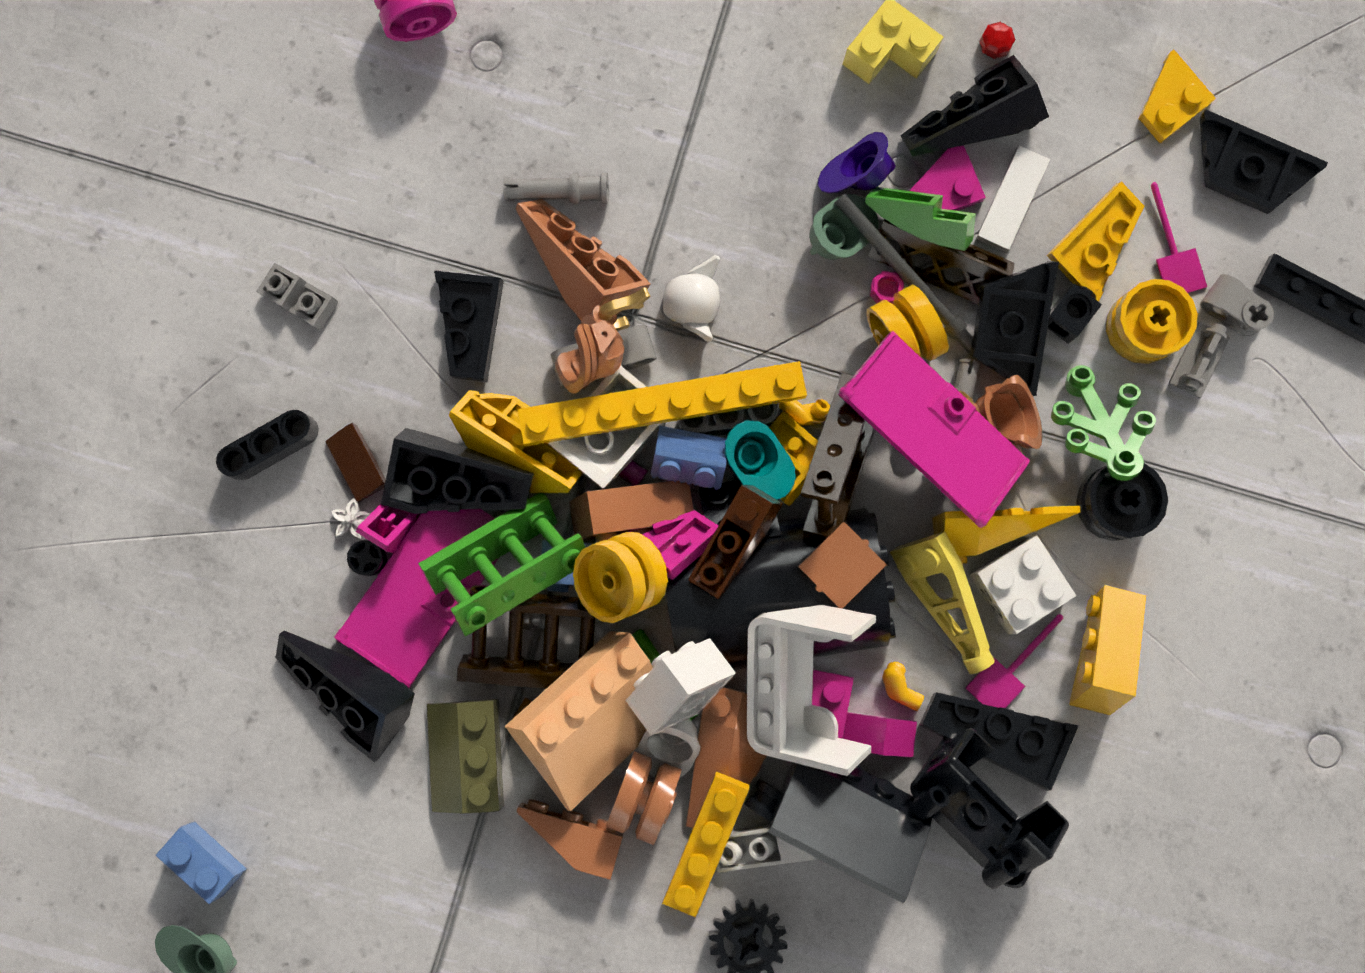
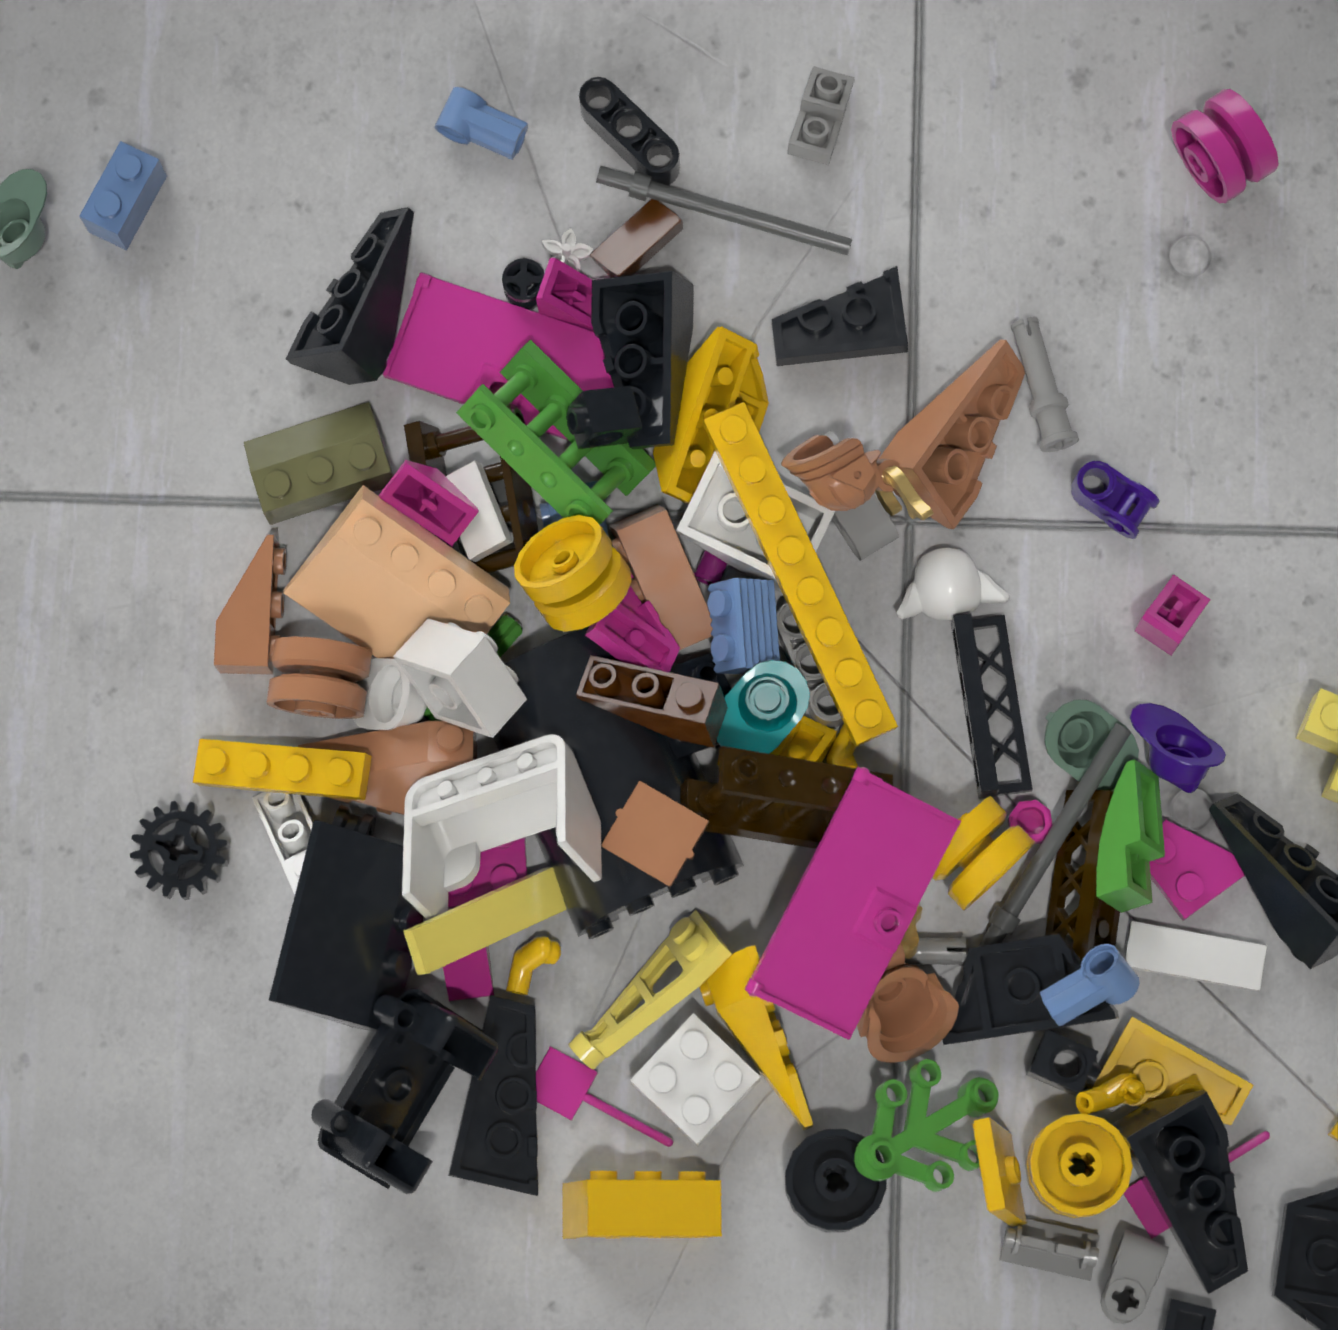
camera: 85 degrees right, 5 degrees down
none -> dark pink slope [379,460,479,546]
none -> light yellow tile [403,867,567,975]
none -> medium blue piece [434,87,528,160]
none -> white tile [446,460,513,562]
none -> black brick [566,386,642,449]
none -> dark grey bar [596,166,852,256]
none -> black fence [951,613,1033,799]
none -> yellow plate [973,1117,1027,1227]
none -> medium blue piece [1040,944,1140,1027]
none -> dark purple piece [1071,461,1160,539]
none -> yellow arm [1076,1073,1145,1114]
none -> black wedge [1111,1090,1248,1294]
none -> dark pink slope [1135,575,1211,656]

